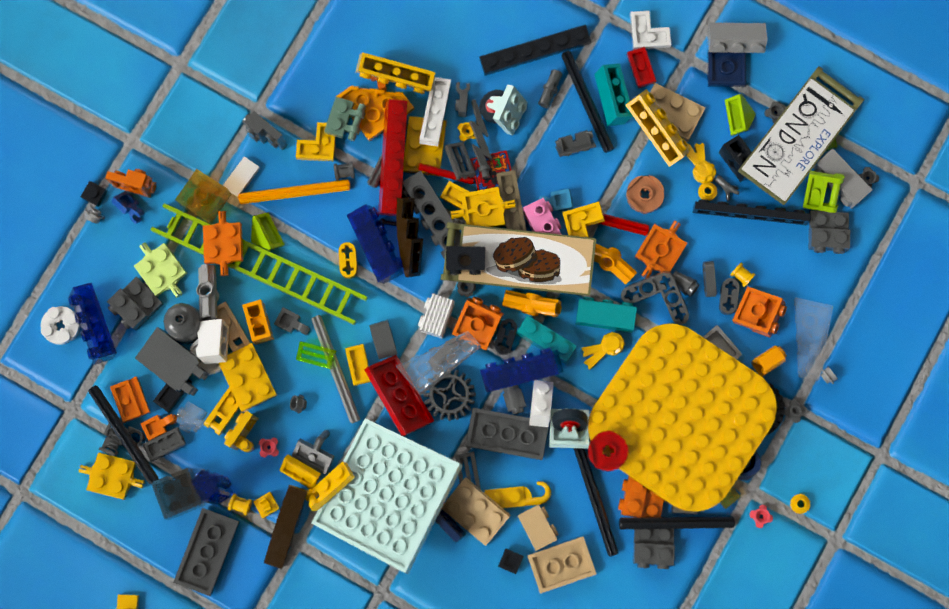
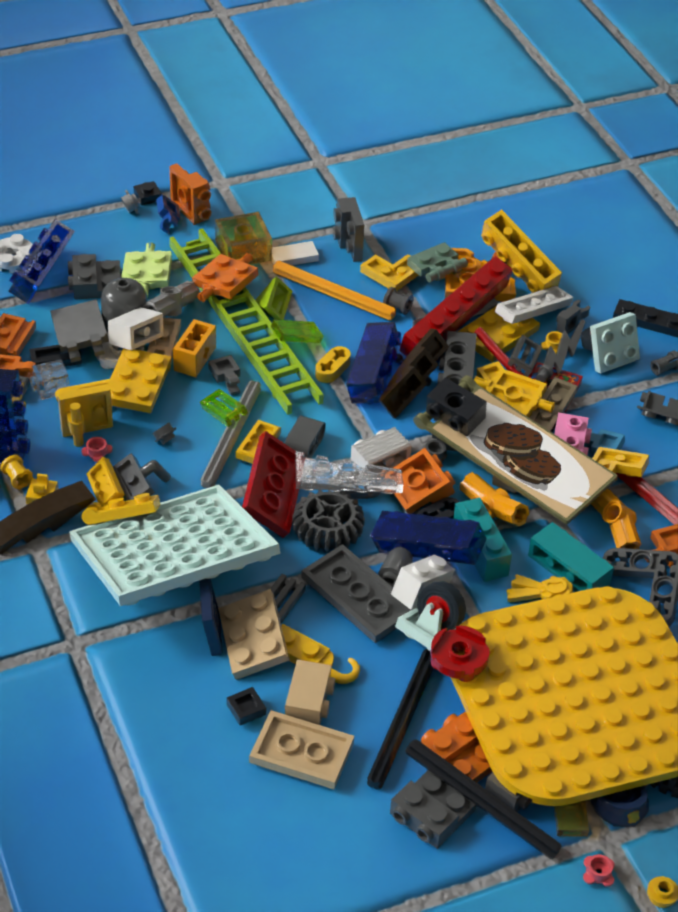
camera: 30 degrees right, 35 degrees down
none -> clear neon green tile [271,320,324,343]

